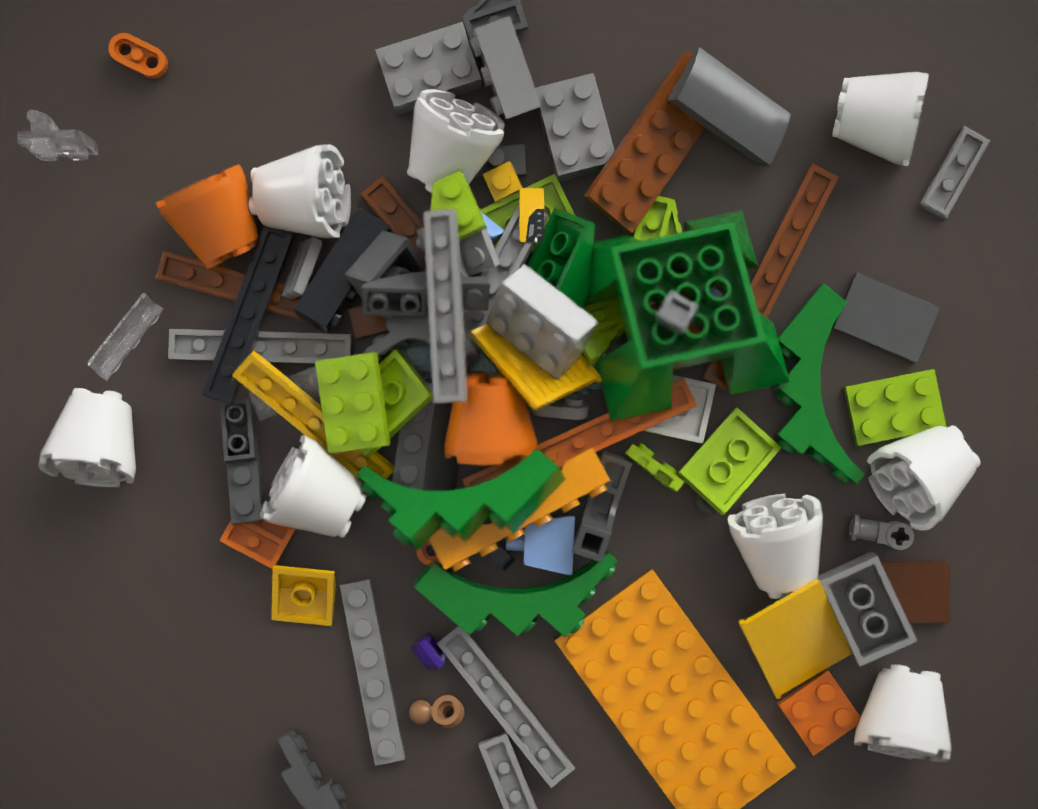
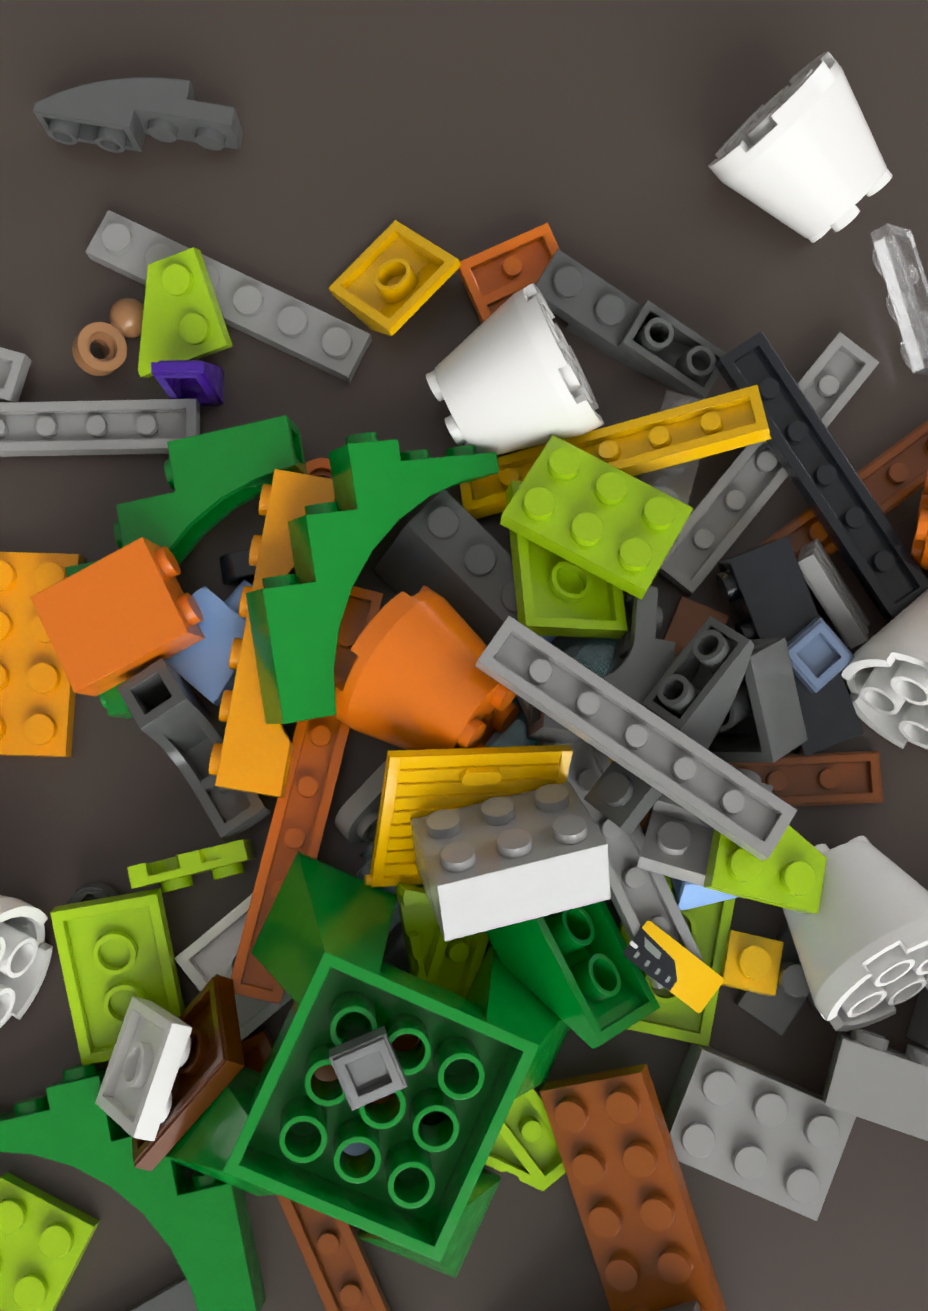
camera: 135 degrees right, 5 degrees down
none -> orange brick [30,537,205,697]
none -> white plate [95,996,193,1141]
none -> reddish brown tile [132,974,245,1172]
none -> lime wing [138,247,233,378]
none -> sand blue tile [787,617,855,693]

